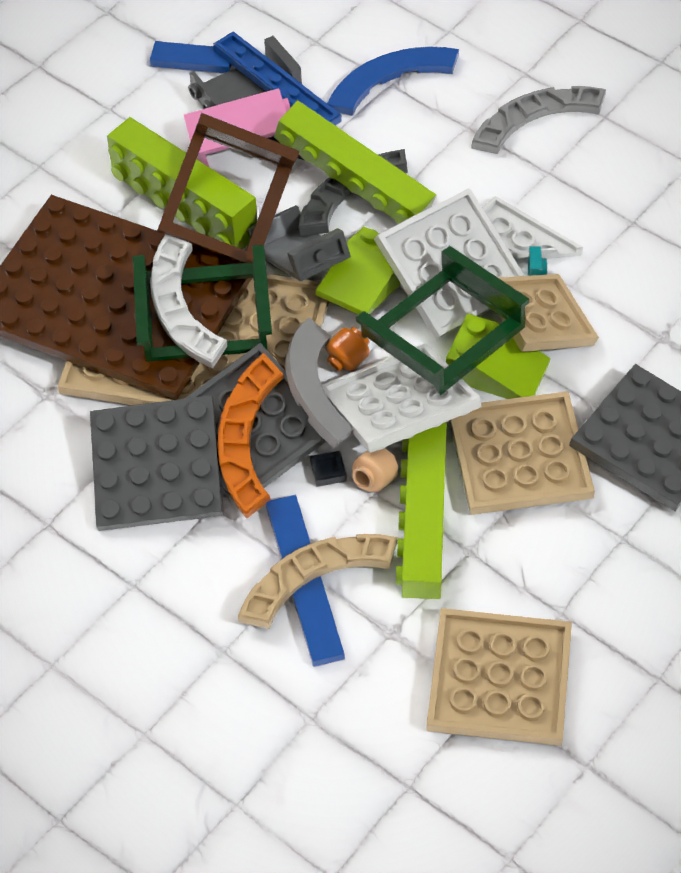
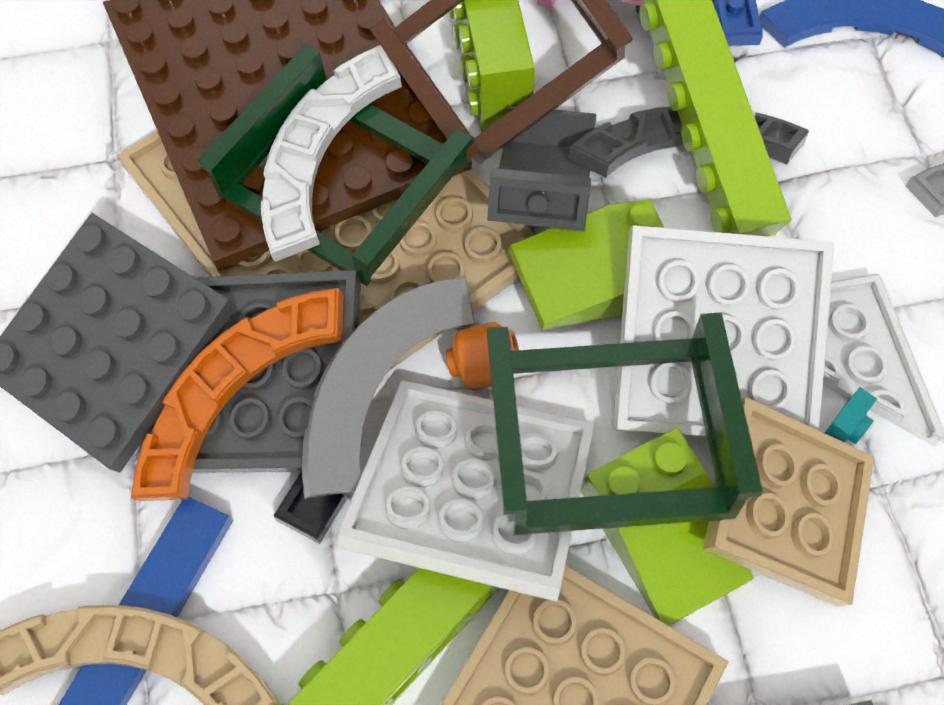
camera: 40 degrees right, 10 degrees up
light nougat head [352,448,398,492] -> none

